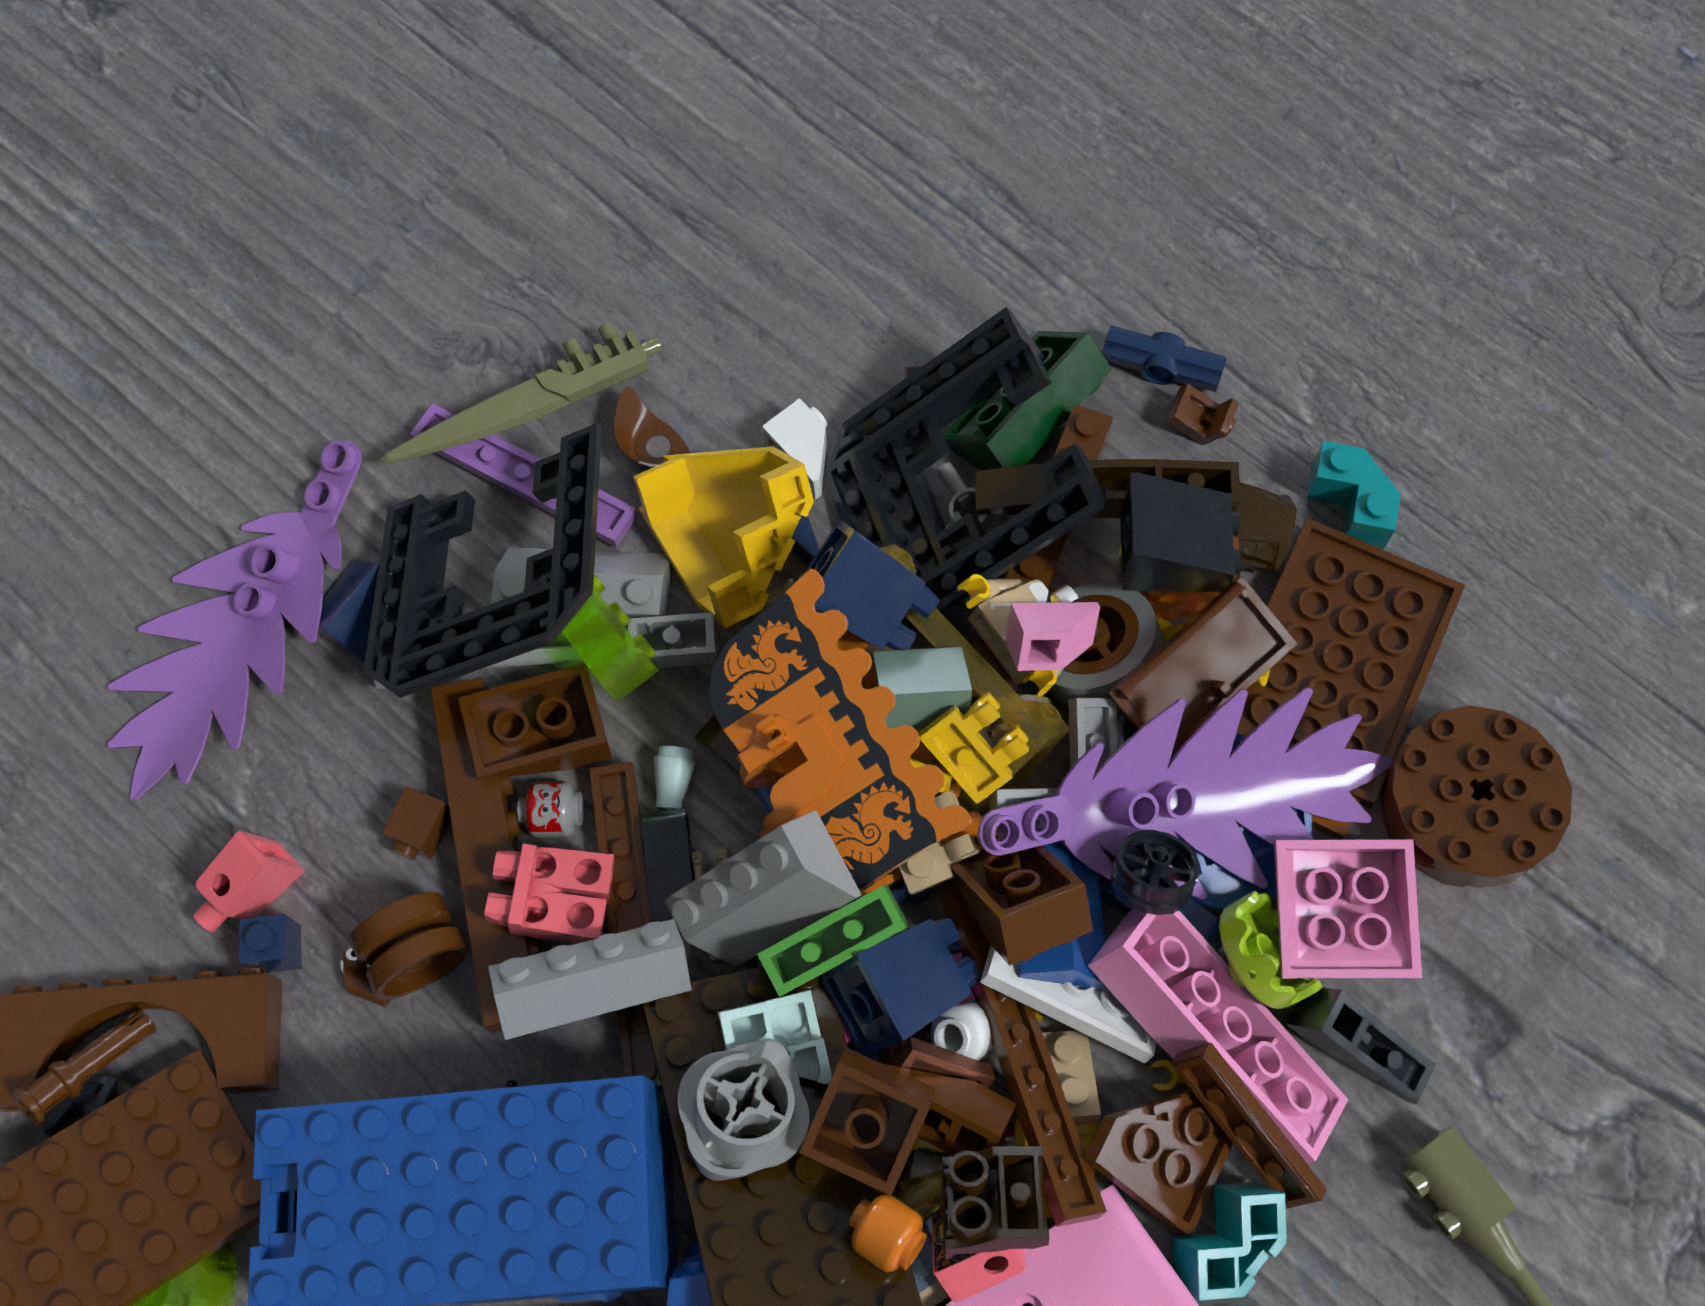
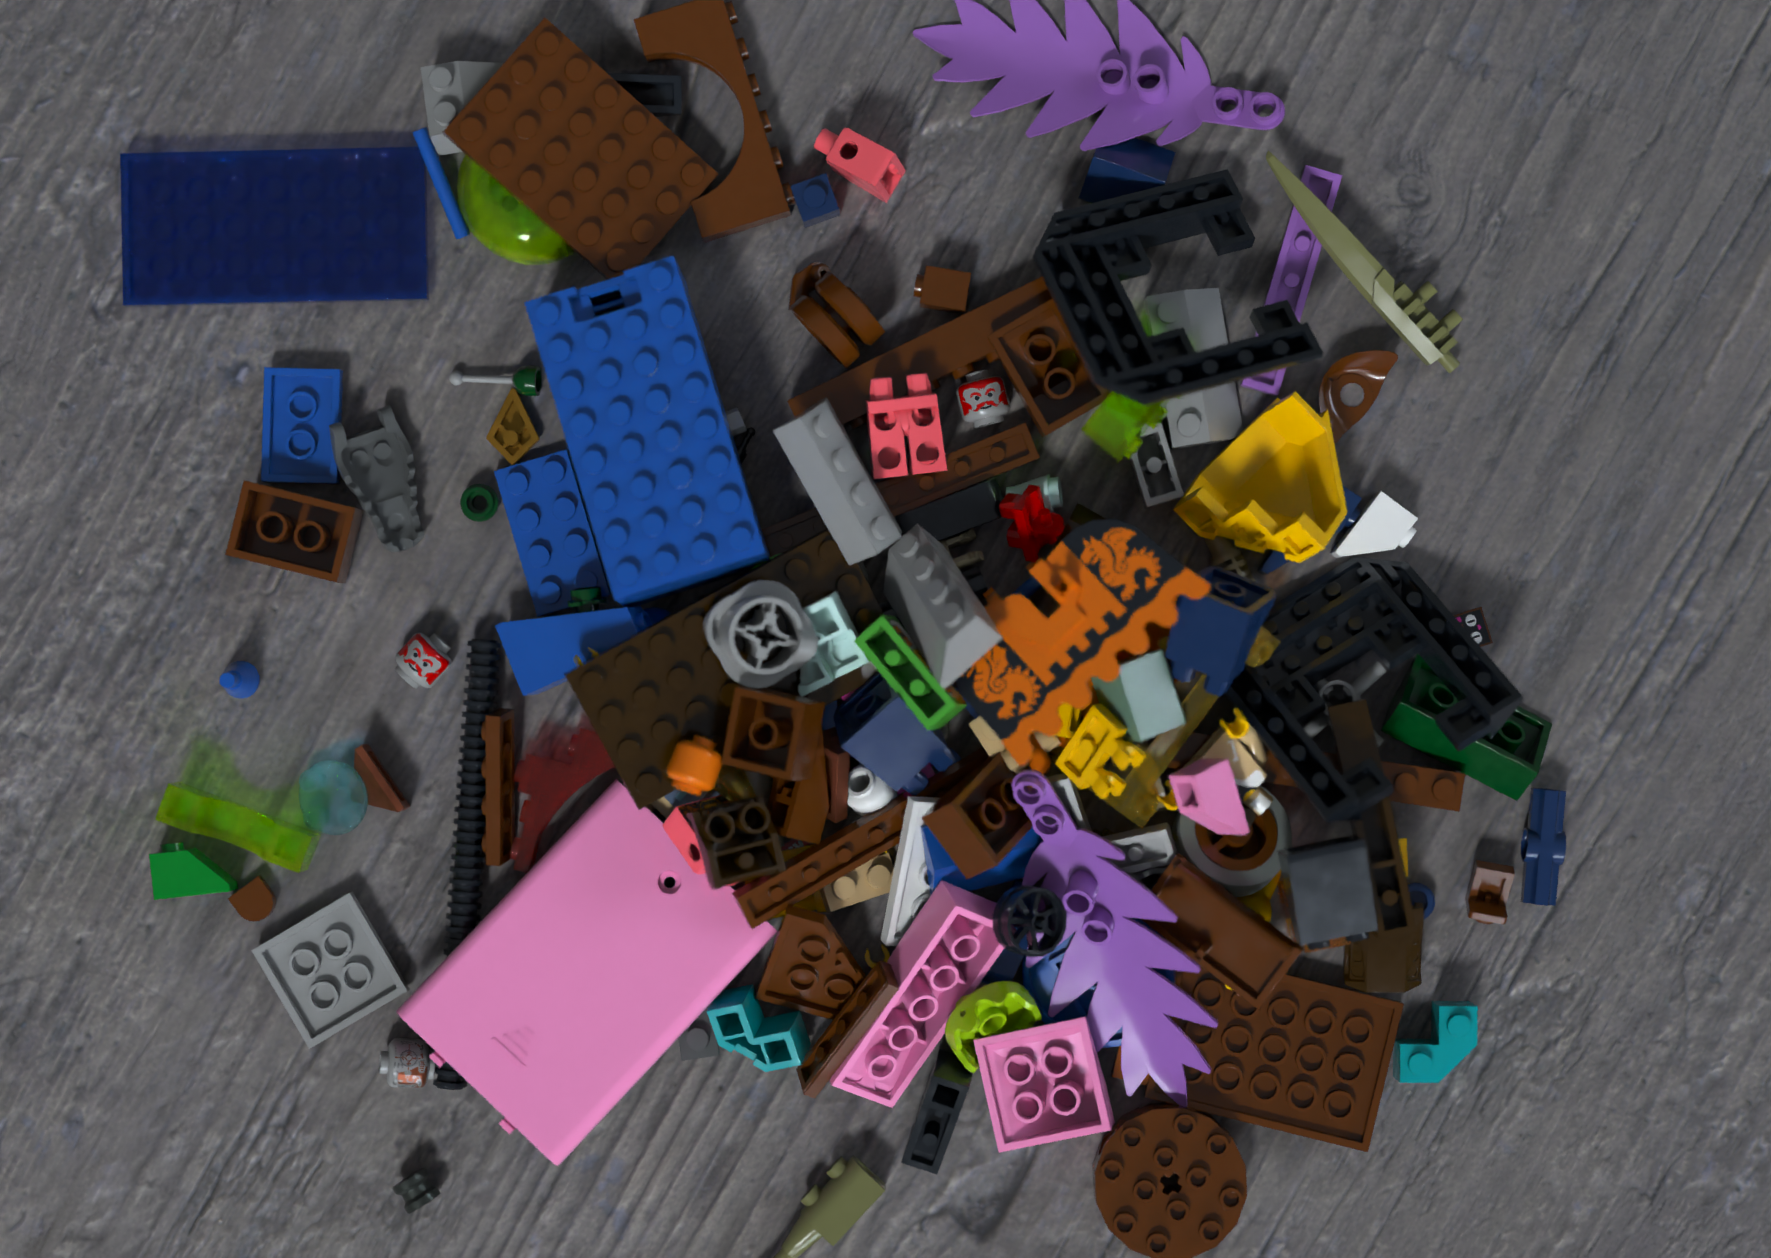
camera: 75 degrees right, 20 degrees up
reddish brown pin [11,1008,156,1125] -> none
none -> red hips [999,484,1065,563]

